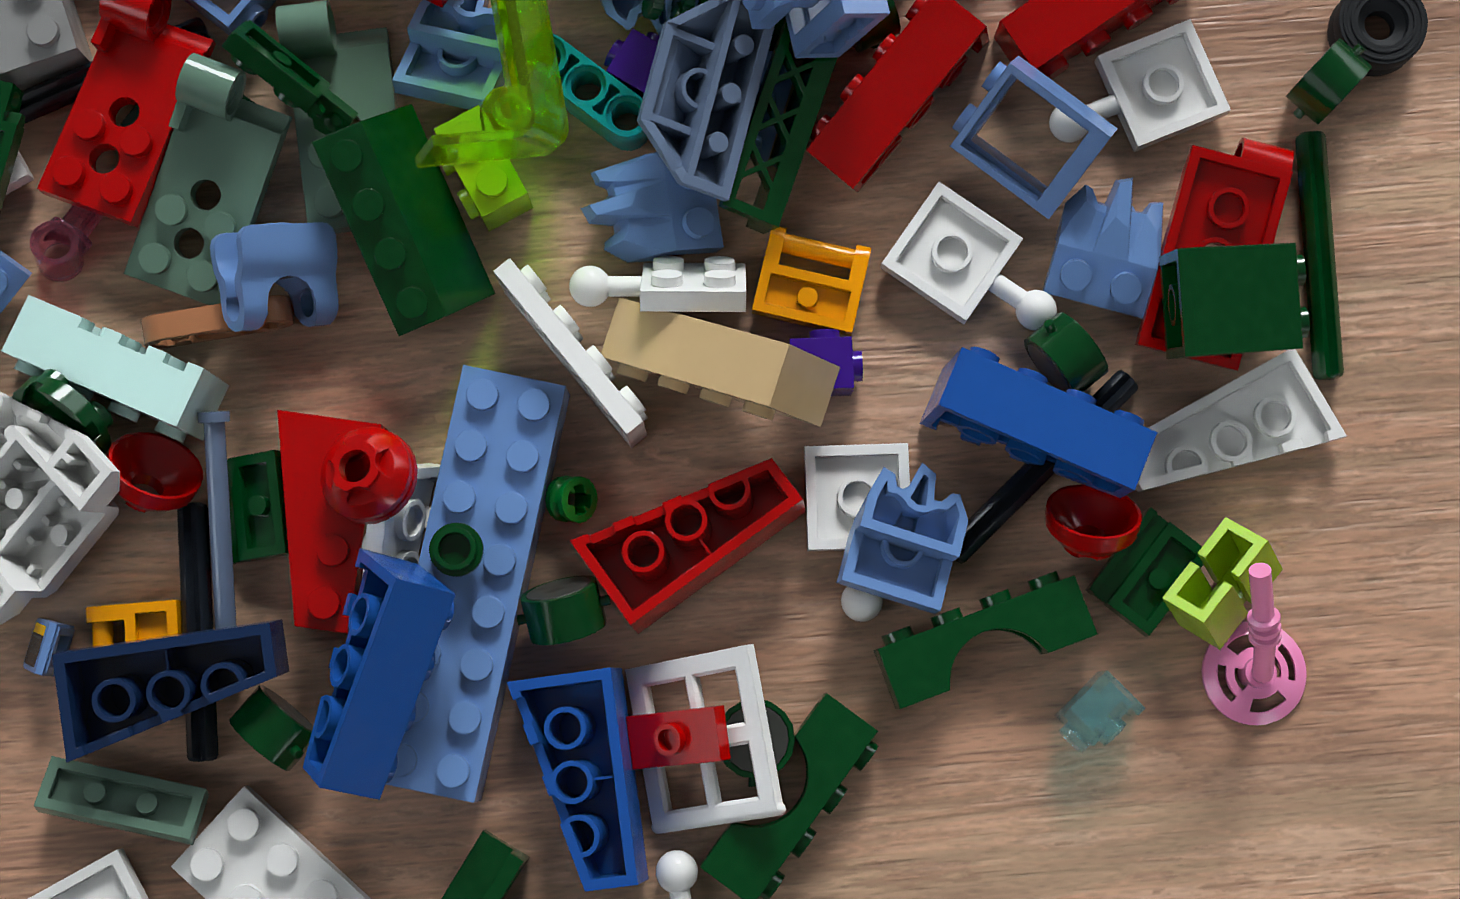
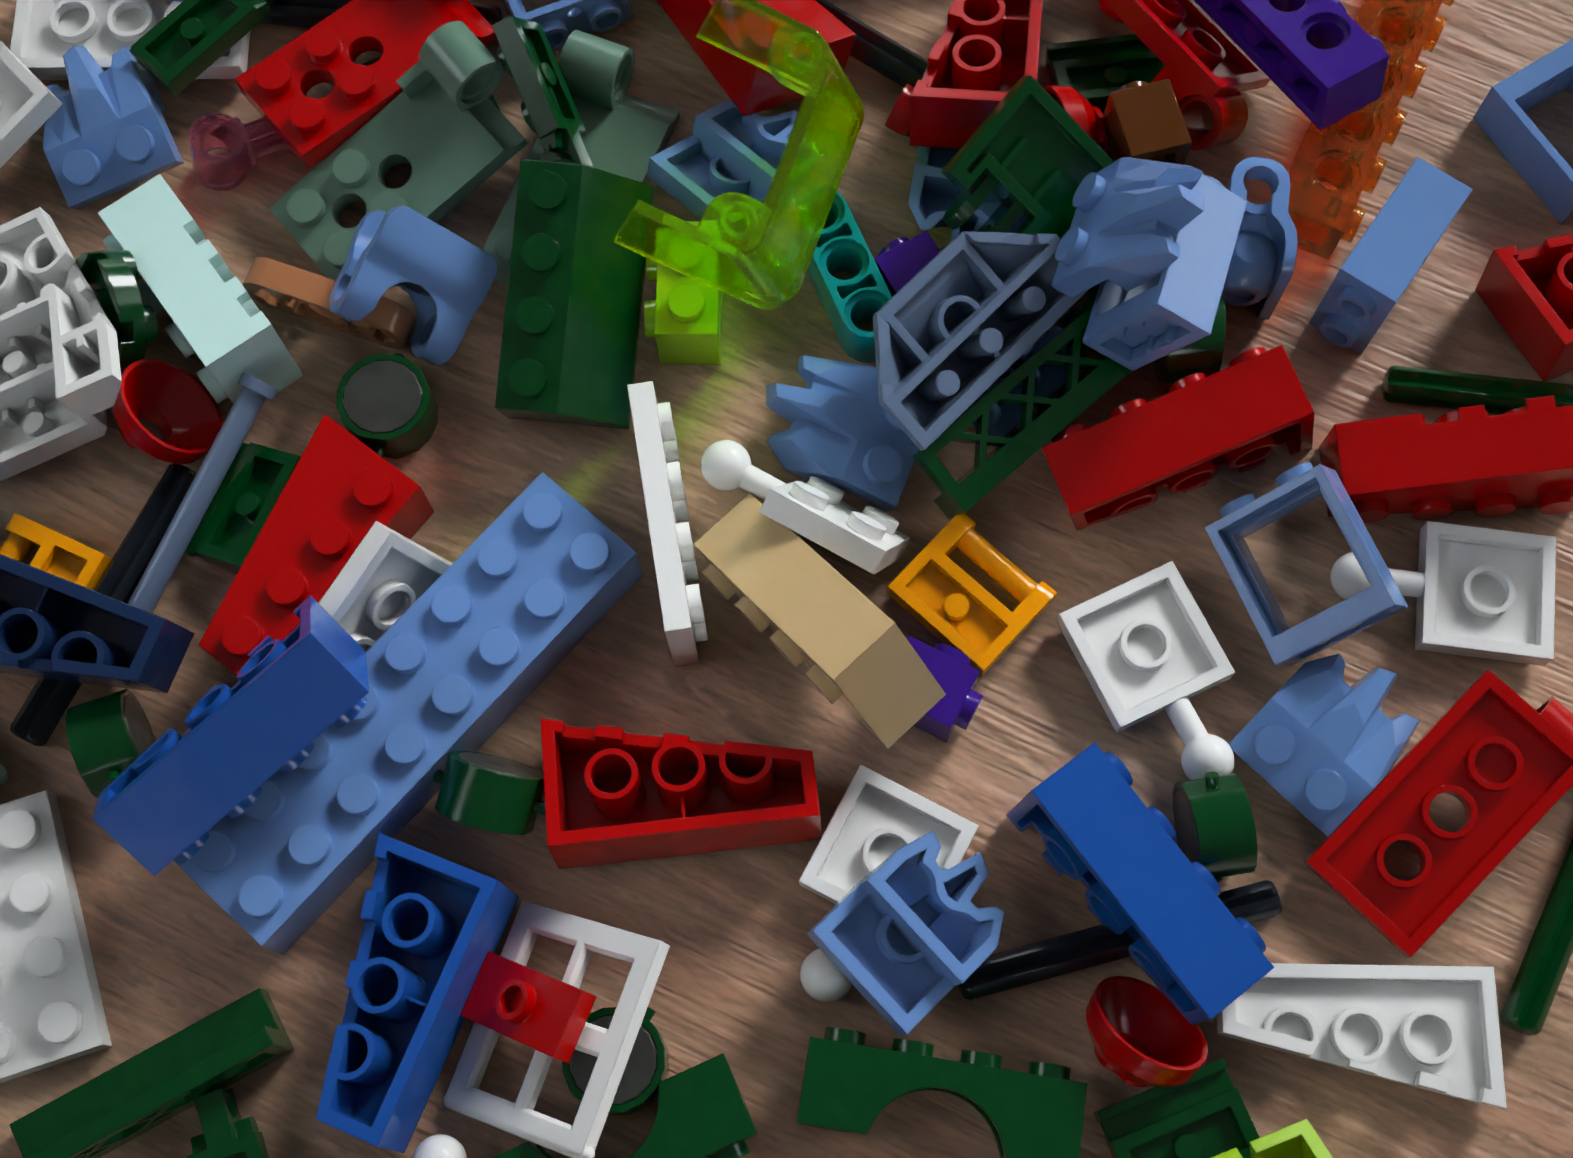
camera: 35 degrees right, 10 degrees down
red piece [320,427,418,525] -> none
dark green plate [429,523,484,577] -> none
green bush [545,475,598,523] -> none
dark green slope [1159,243,1310,359] -> none
none -> piece [336,353,438,459]

